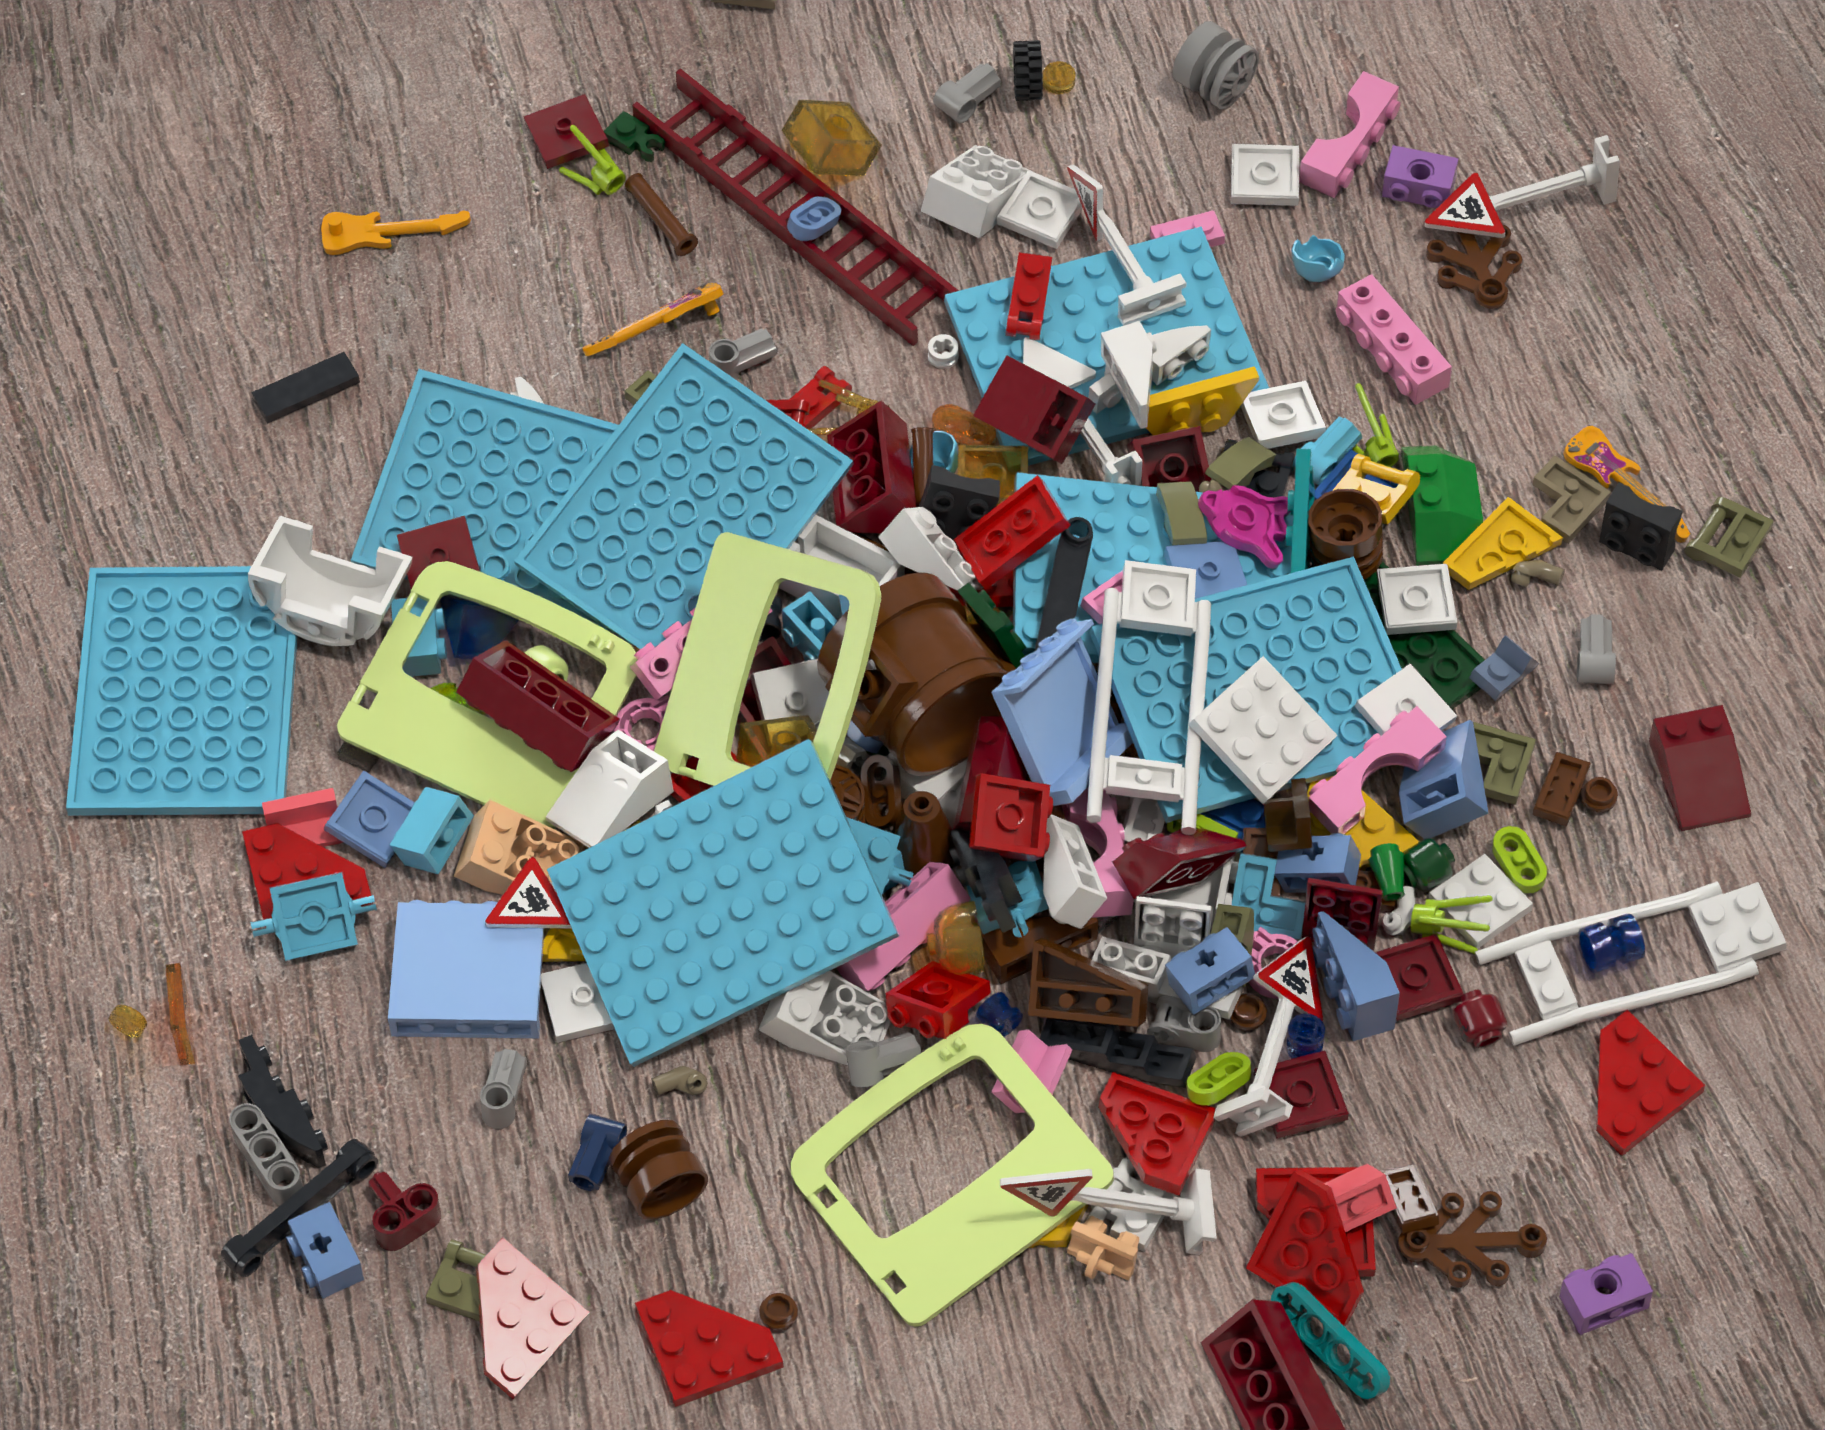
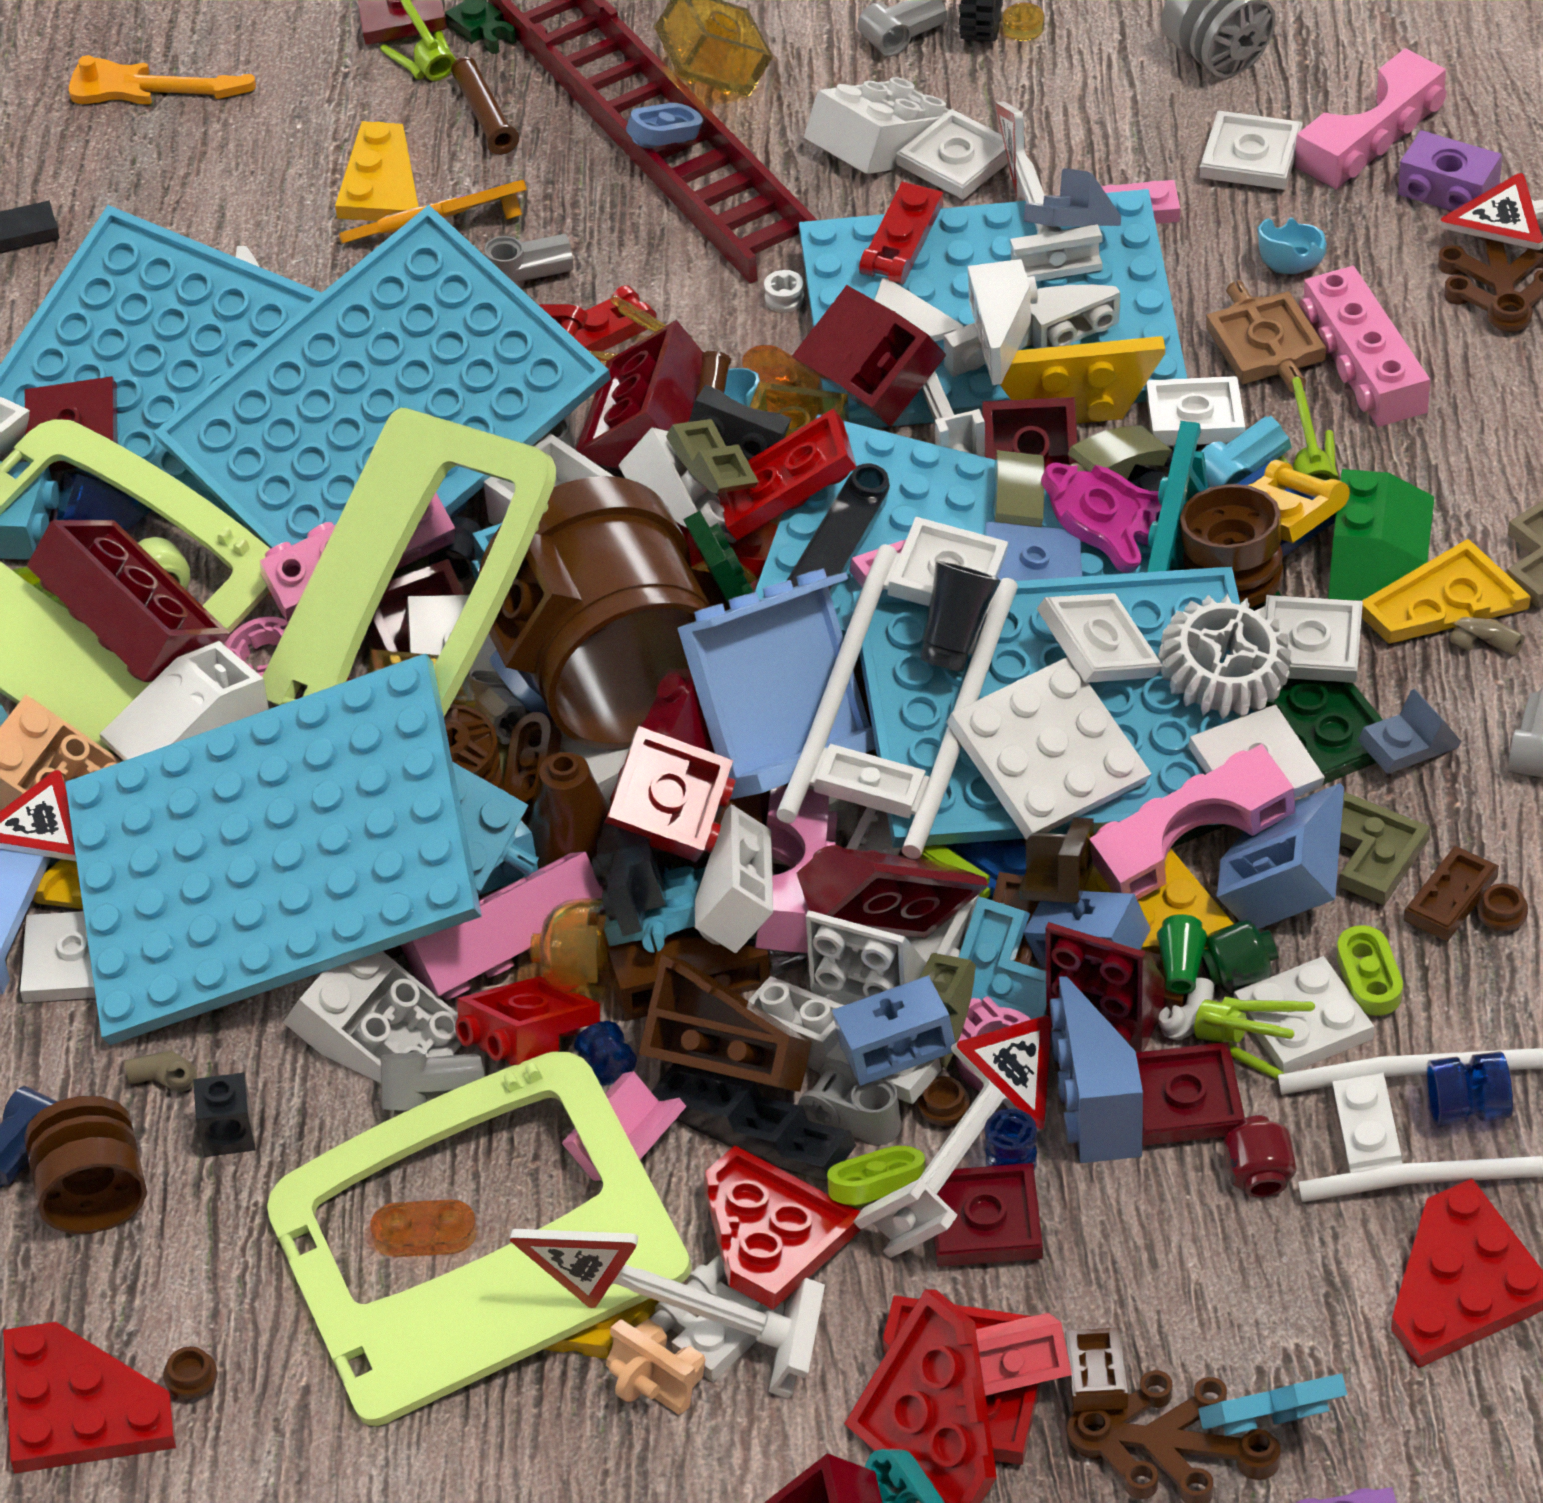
camera: 15 degrees right, 10 degrees down
none -> black brick [193,1072,256,1158]
none -> yellow wing [335,121,419,221]
none -> clear orange plate [370,1199,477,1257]
none -> olive slope [666,419,758,494]
none -> black plant [920,560,1002,672]
none -> sand blue slope [1024,168,1121,226]
none -> white plate [1037,593,1162,683]
none -> white gear [1158,594,1292,720]
none -> medium azure plate [1198,1373,1348,1436]
none -> medium nougat plate [1206,280,1326,392]

